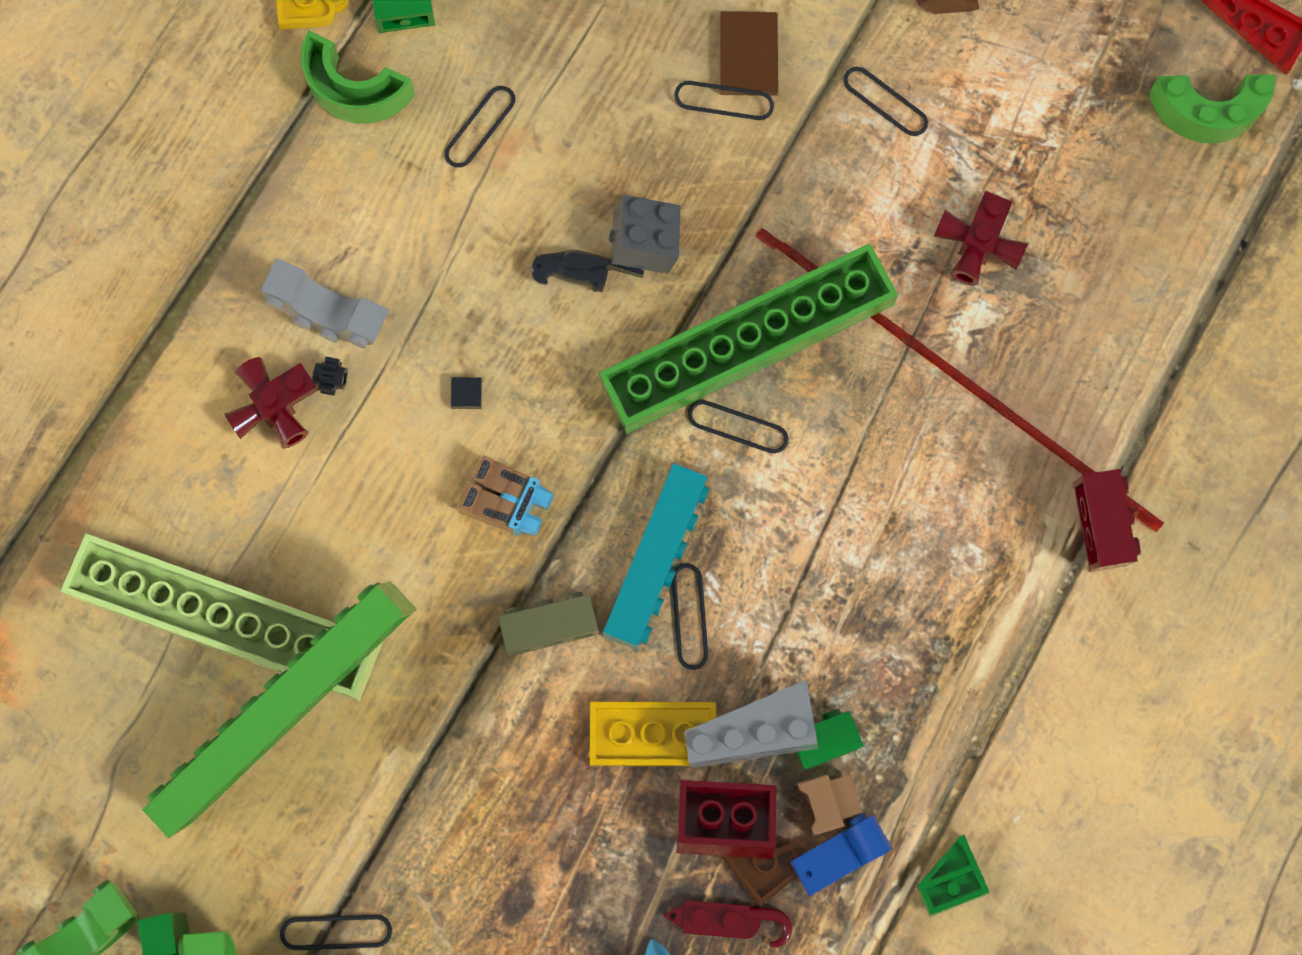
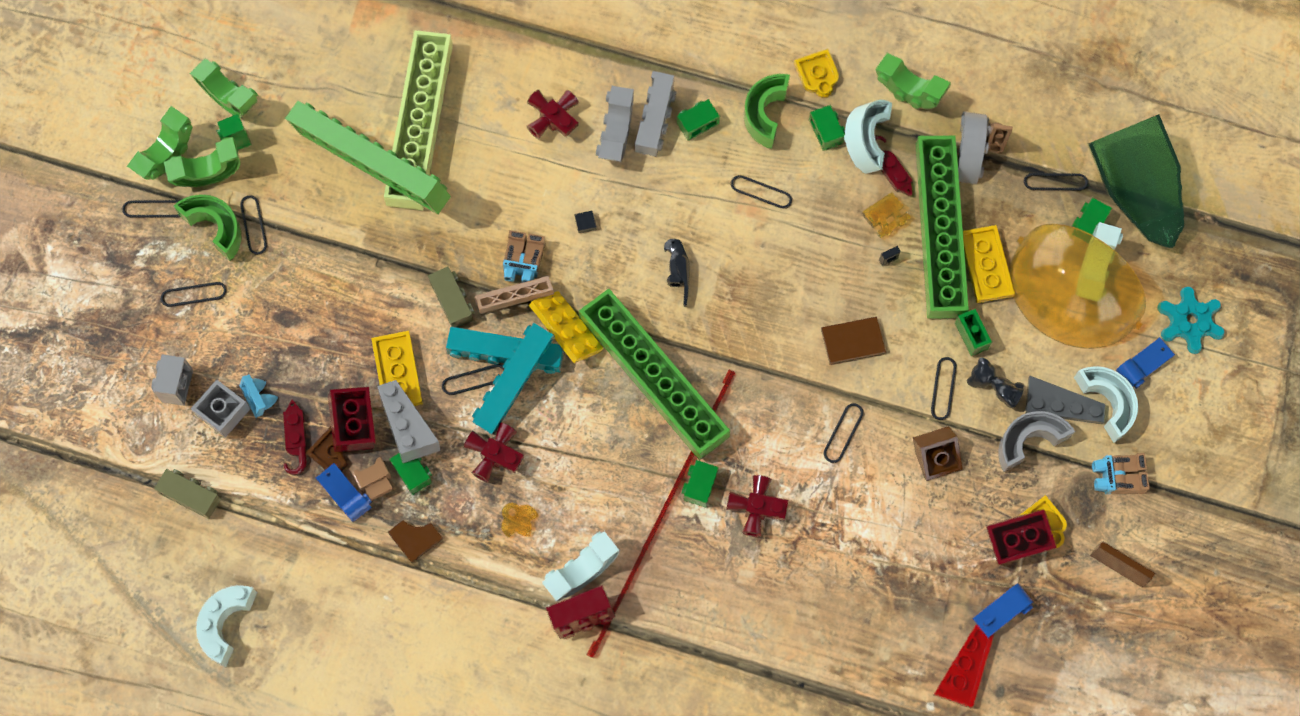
camera: 80 degrees right, 5 degrees down
black gear [312,356,348,396] -> none
dark grey brick [609,195,681,274] -> none
black piece [674,81,774,120] -> none
black piece [688,400,789,454] -> none
green wing [916,835,990,918] -> none
bright green brick [1150,74,1275,144] -> none
none -> reddish brown tile [387,520,443,563]
none -> dark red brick [464,422,524,483]
none -> teal brick [472,323,555,435]
none -> medium nougat fence [475,276,554,314]
none -> clear yellow plate [501,503,538,538]
none -> yellow plate [529,291,603,363]
none -> light aqua brick [542,531,620,601]
none -> light grey wedge [635,71,676,157]
none -> green brick [677,99,720,141]
none -> green brick [681,460,718,508]

